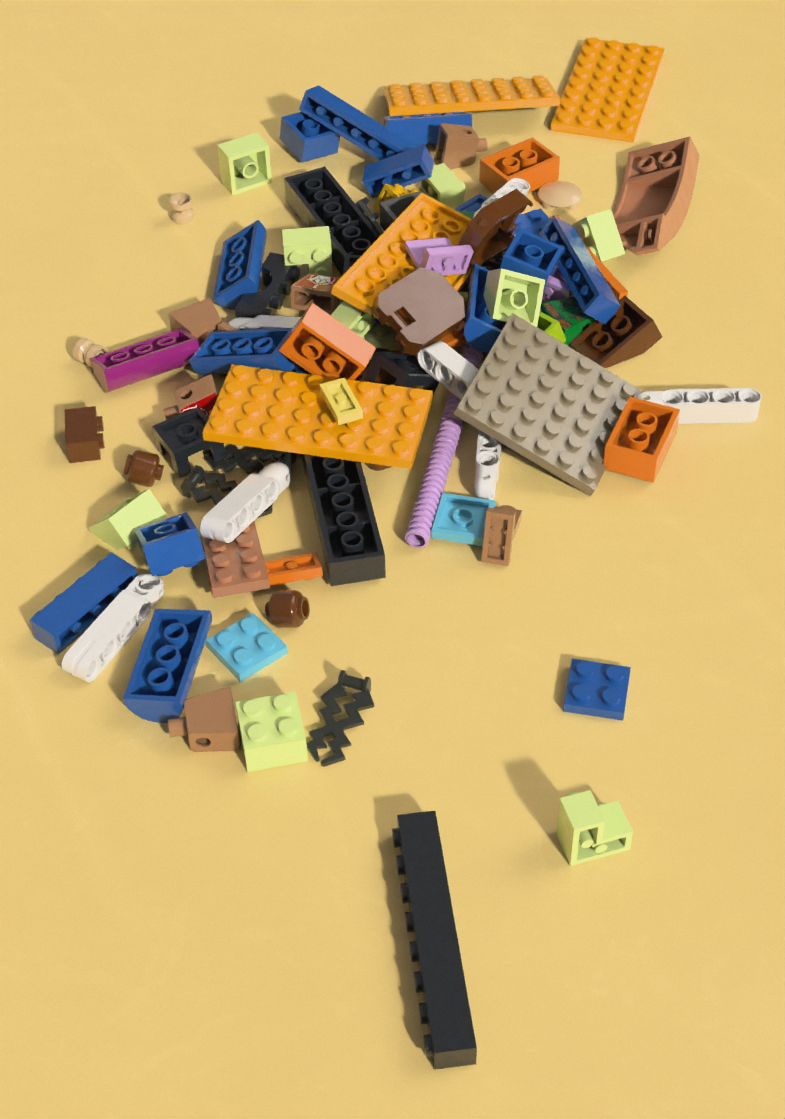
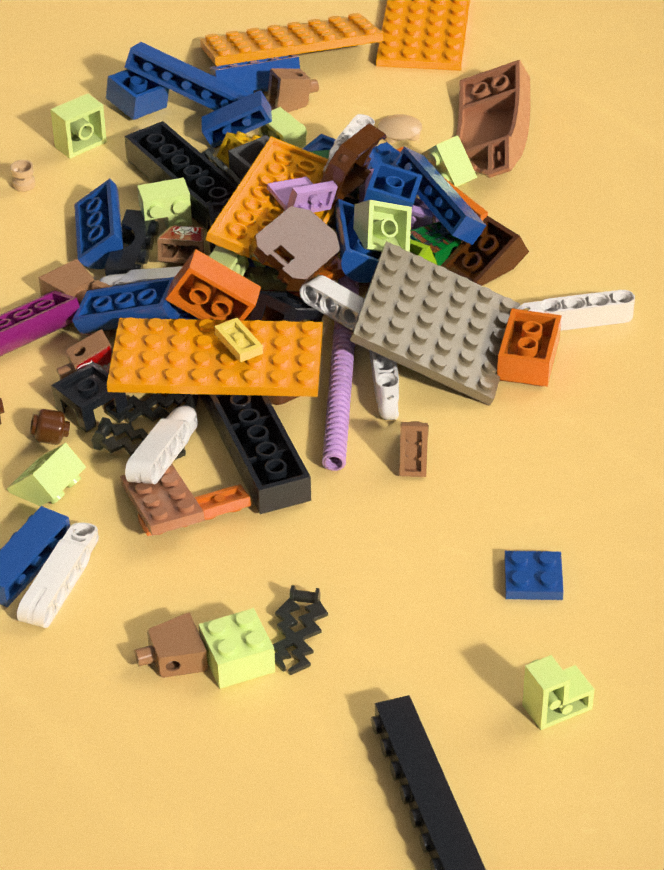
camera: 10 degrees left, 5 degrees down
blue brick [123,609,212,723] -> none
blue brick [134,512,206,576] -> none
medium azure plate [206,613,288,682] -> none
reddish brown head [265,590,310,628] -> none
medium azure plate [431,493,496,546] -> none
orange brick [479,137,560,193] -> none

